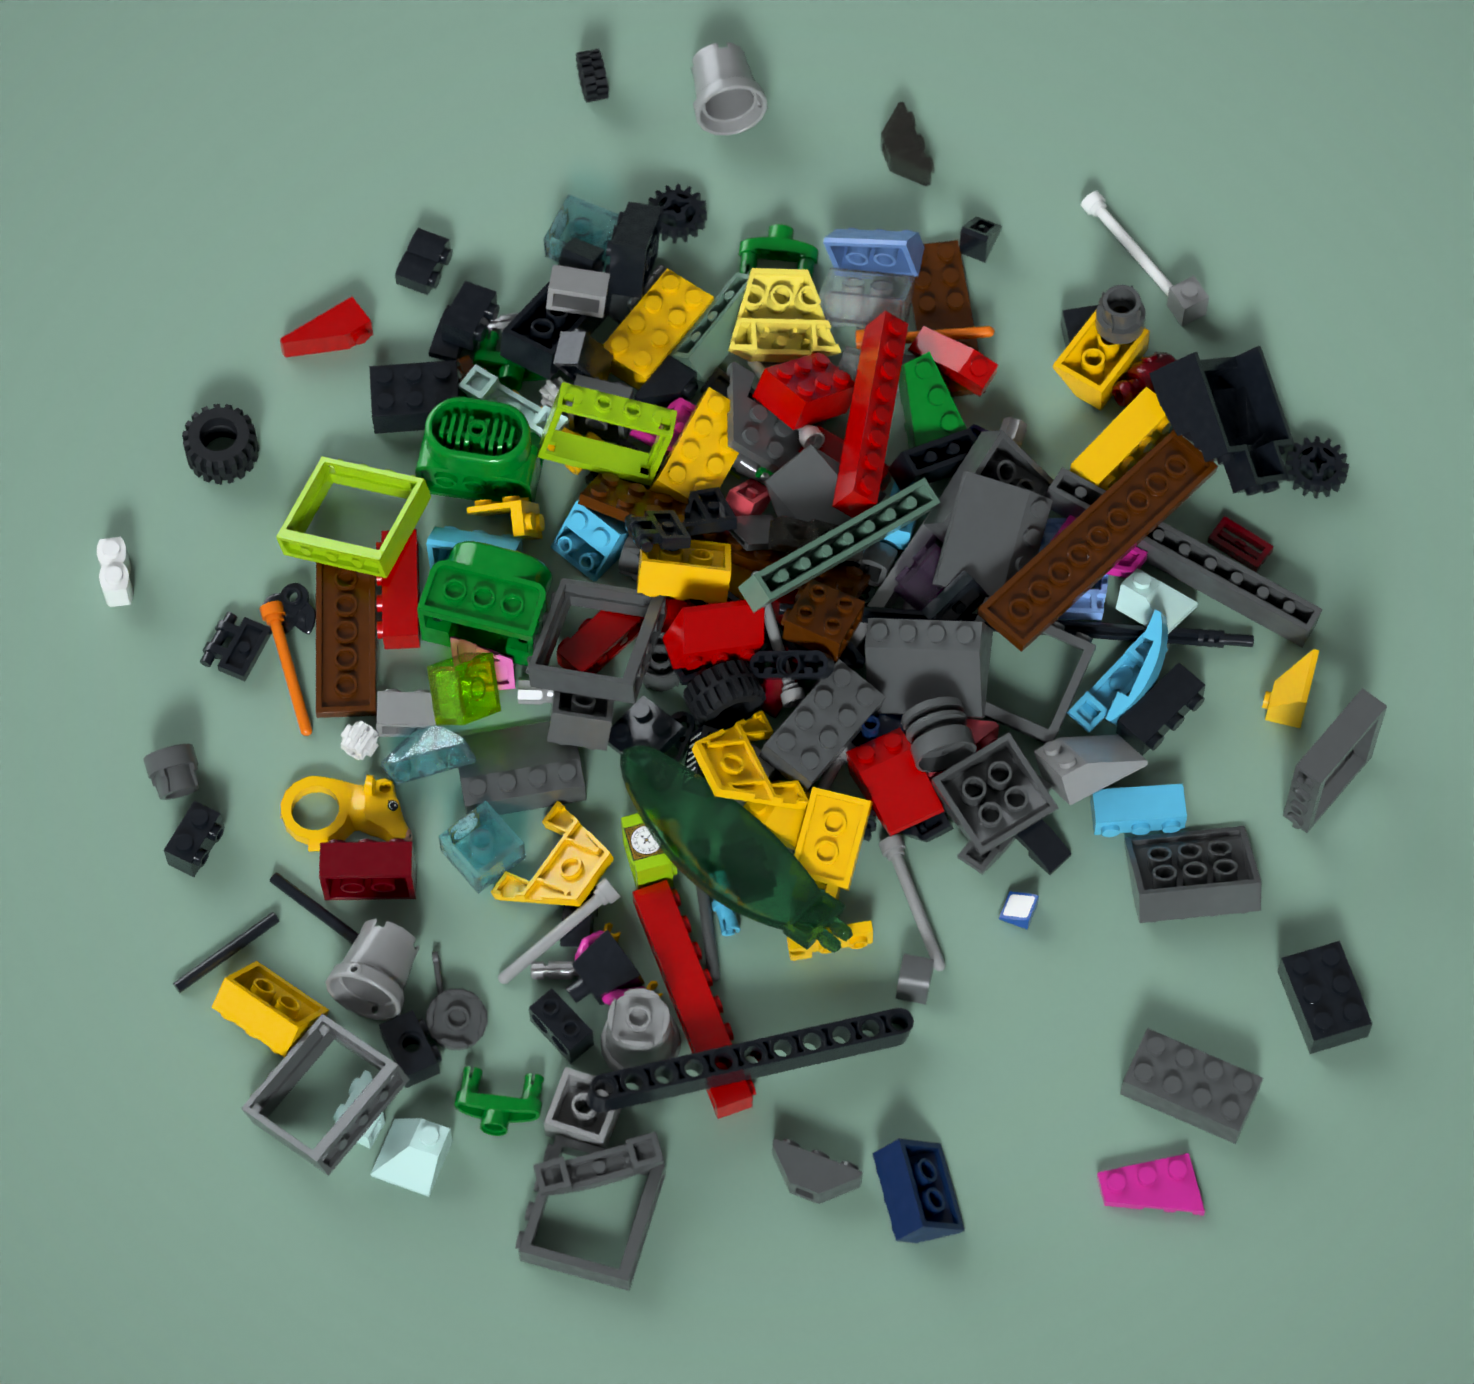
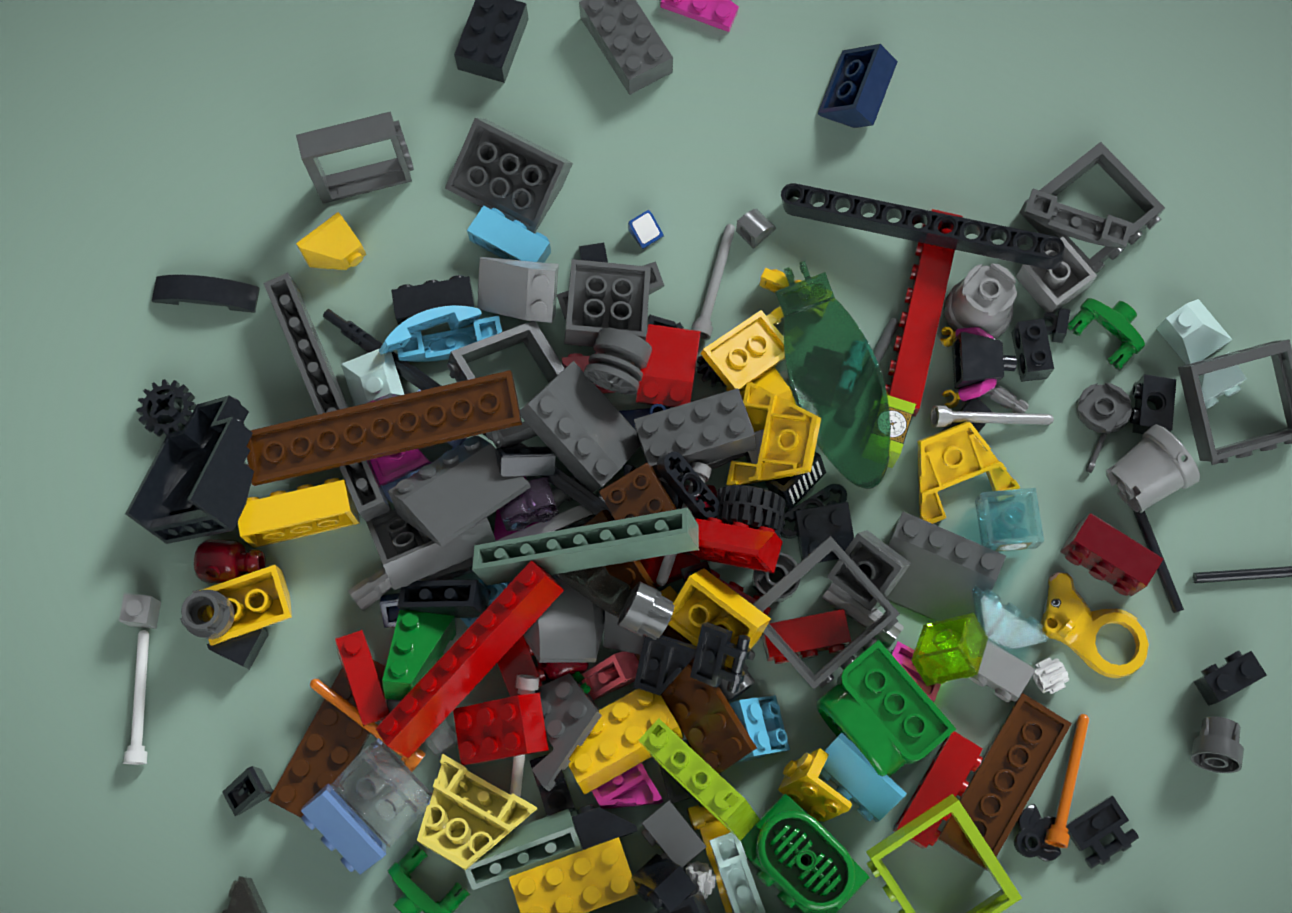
camera: 145 degrees left, 10 degrees up
yellow slope [212,961,329,1057] -> none
dark grey slope [772,1138,863,1204] -> none
dark red tile [1207,516,1274,573] -> none
none -> black slope [152,275,260,313]
none -> dark grey piece [617,581,675,640]
none -> black tile [1043,308,1070,343]

